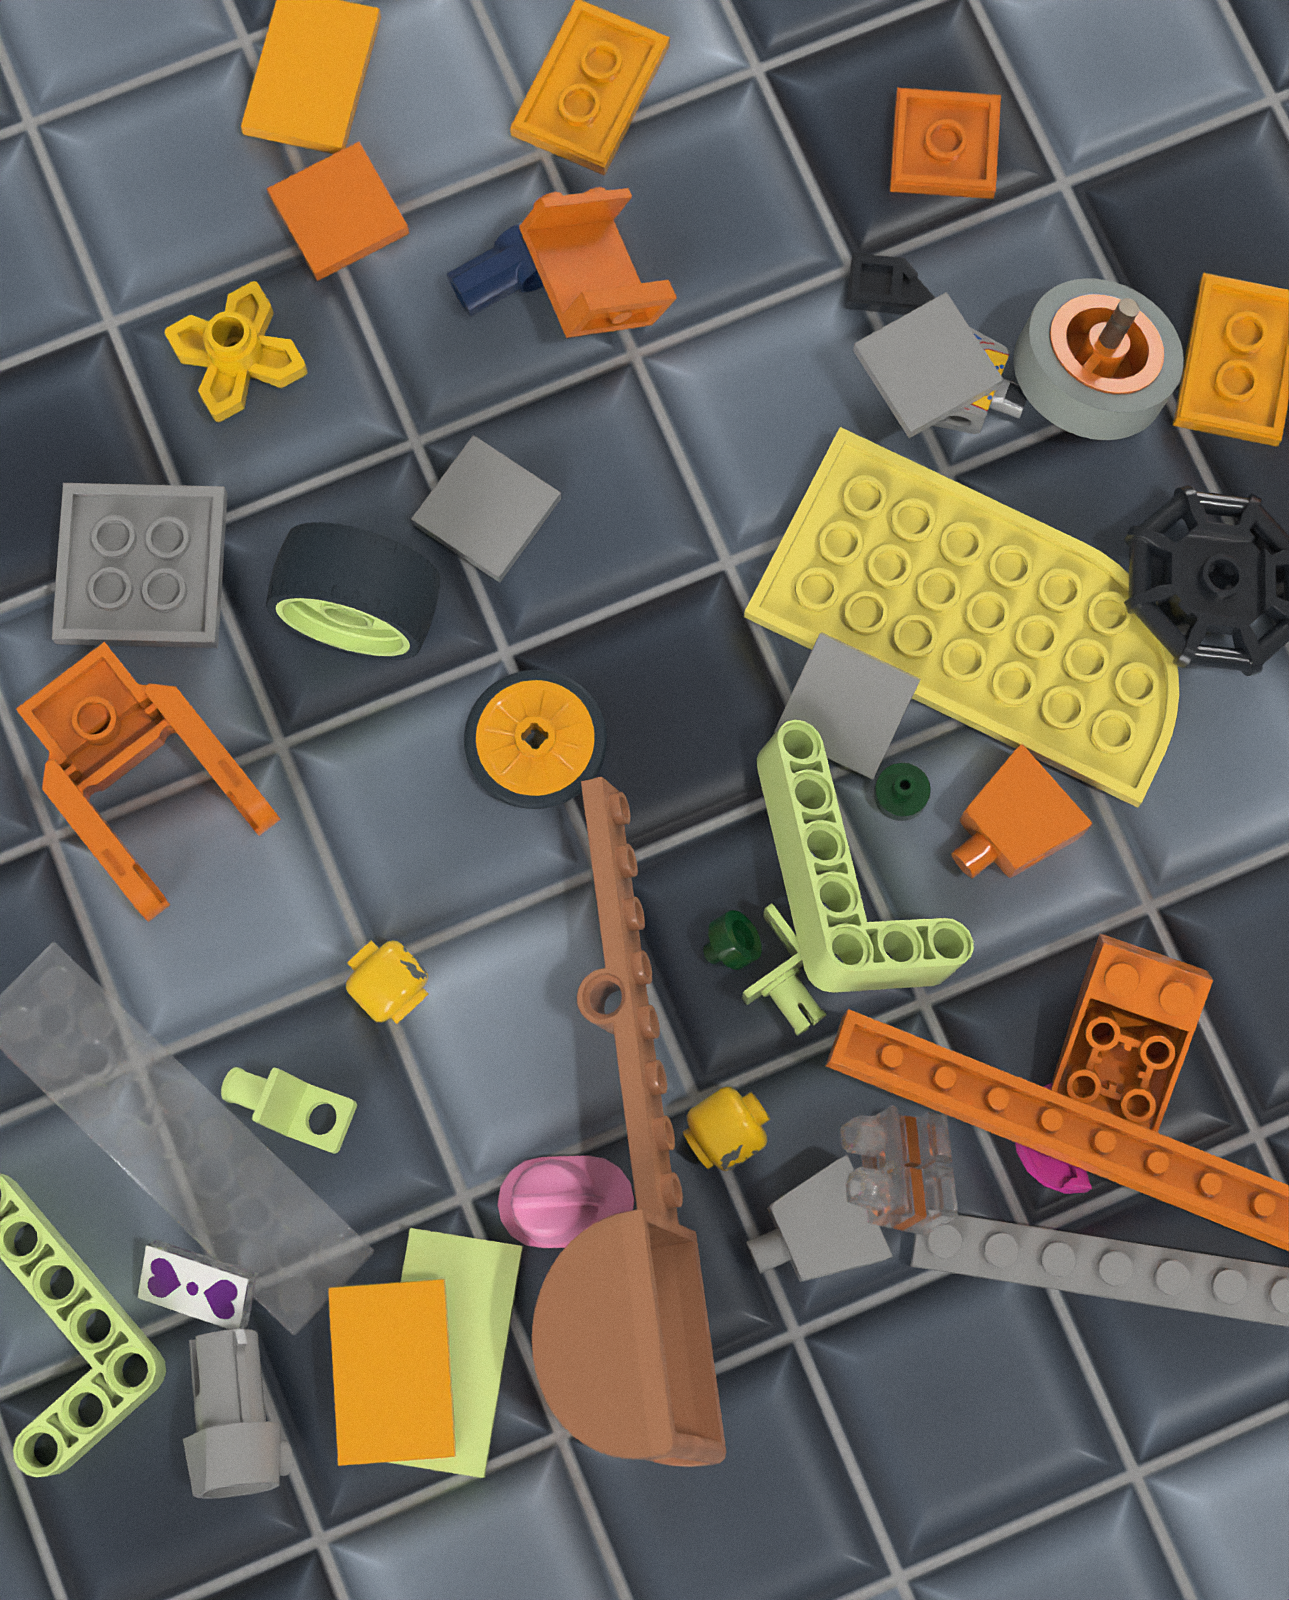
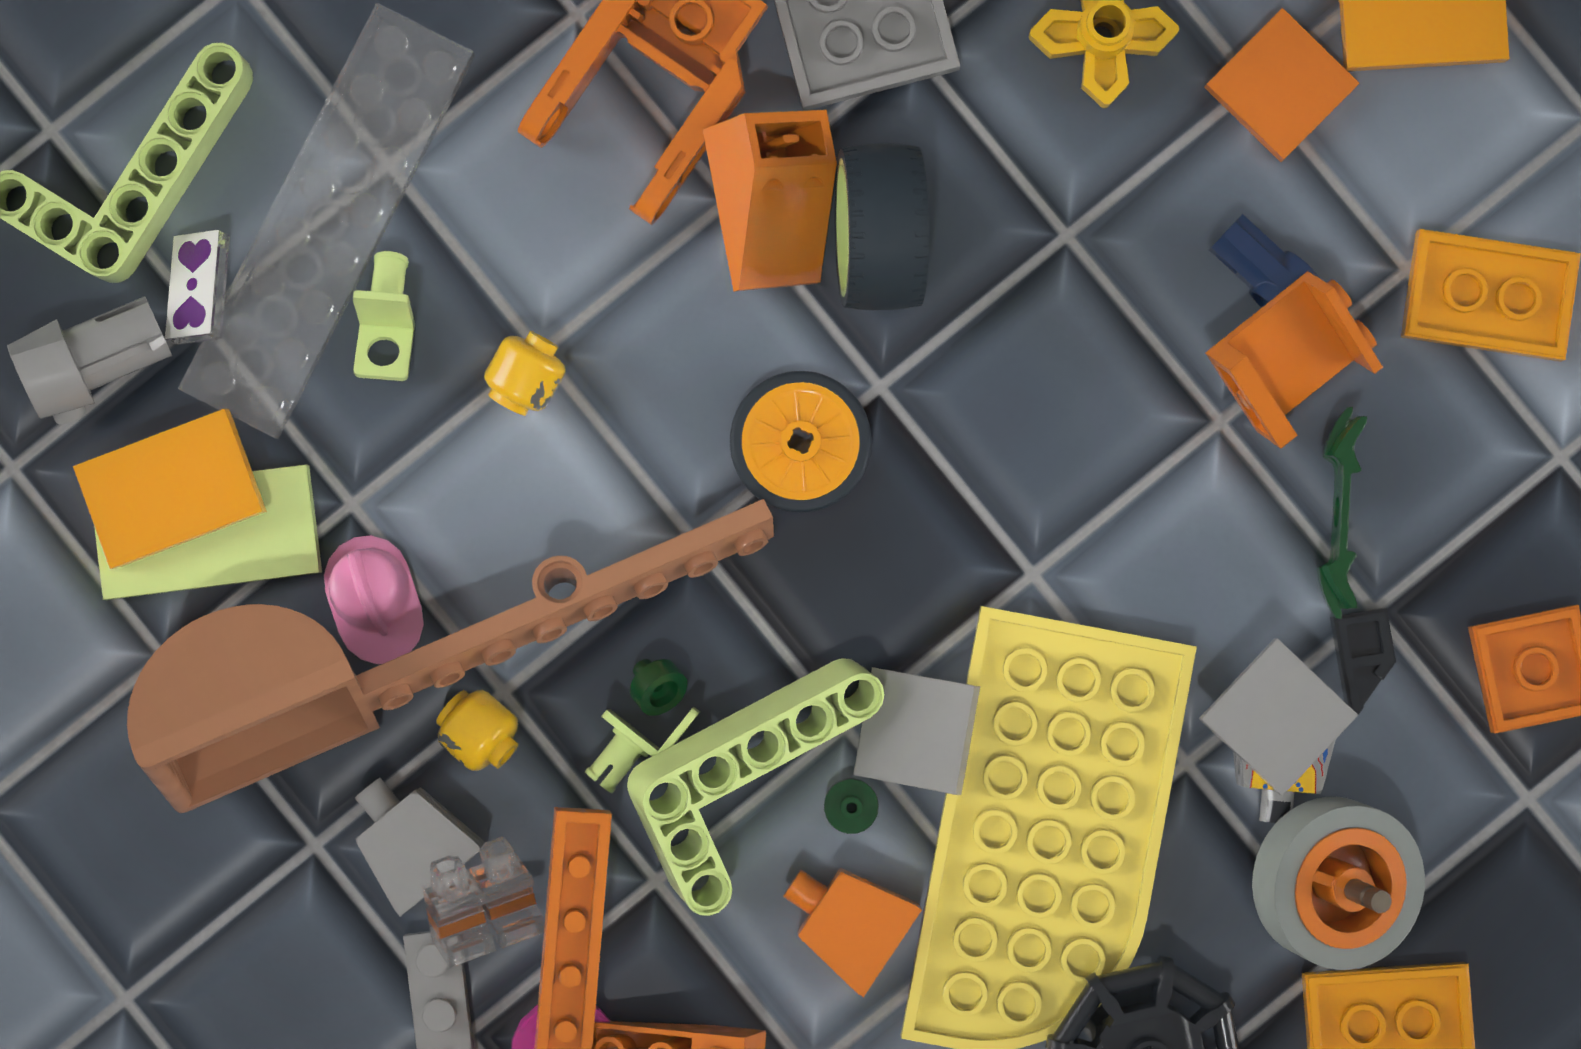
camera: 75 degrees right, 10 degrees up
light grey tile [411,435,562,583] -> none
none -> orange slope [703,110,837,292]
none -> dark green piece [1317,407,1367,619]

